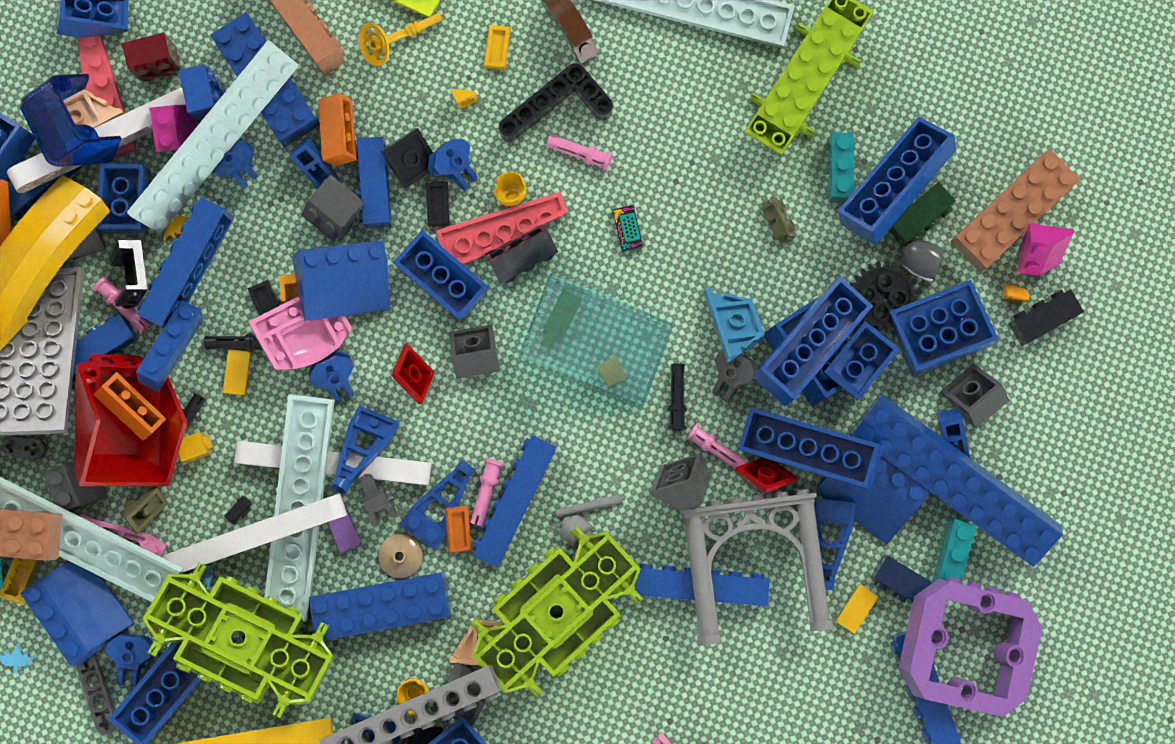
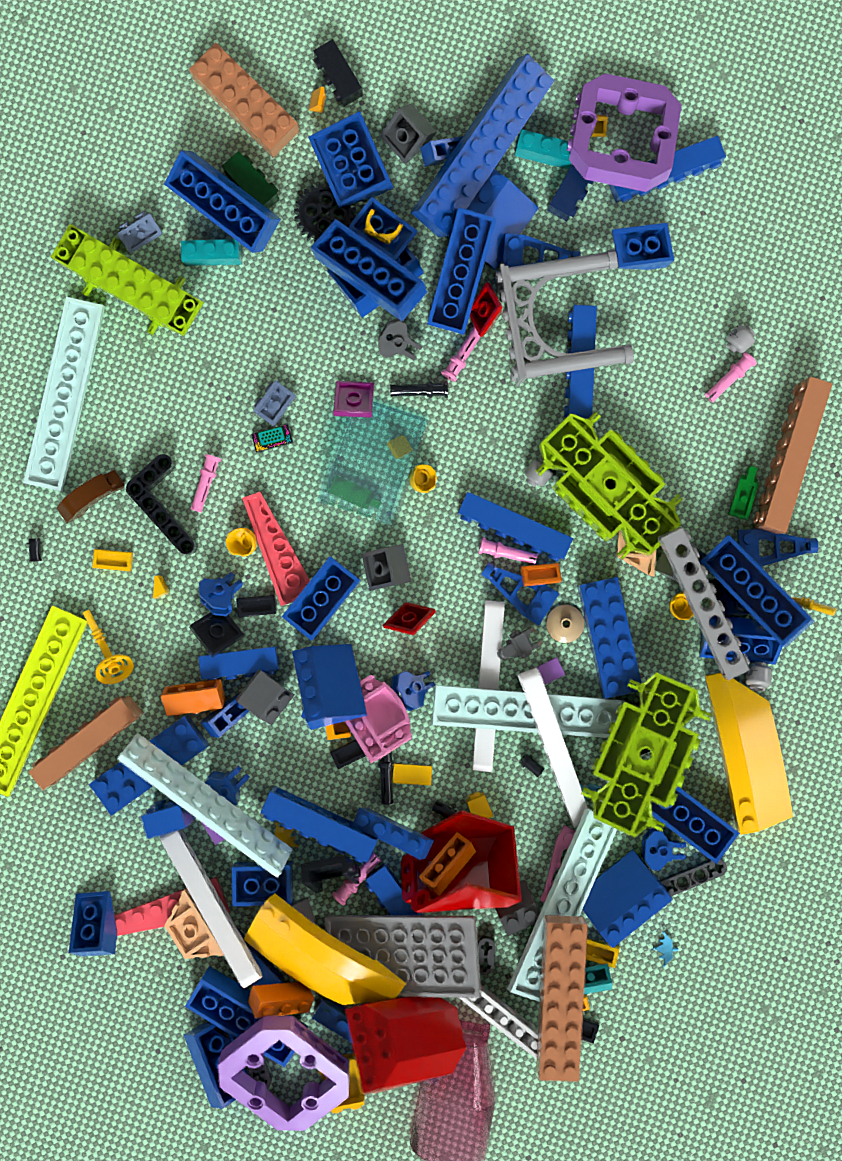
camera: 90 degrees left, 5 degrees up
clear blue windscreen [20,74,122,167] -> none
dark red brick [121,32,181,82] -> none
olive slope [124,486,168,534] -> none
dark pink slope [148,104,197,152] -> none
blue plate [330,405,399,494] -> none
black brick [485,224,558,284] -> none
light grey bar [556,494,622,518] -> none
dark grey slope [650,453,711,510] -> none
dark azure wing [704,288,765,362] -> none
olive hinge [761,197,796,243] -> none
yellow tile [835,584,879,634] -> none
dark grey piece [900,240,944,283] -> none
dark pink slope [1017,223,1074,276] -> none
none -> sand blue bracket [117,211,163,254]
none -> sand blue bracket [254,380,297,427]
none -> magenta tile [333,381,374,418]
none -> yellow cap [364,209,403,245]
none -> yellow hair [409,464,437,493]
none -> yellow slope [590,114,608,137]
none -> blue slope [612,223,674,270]

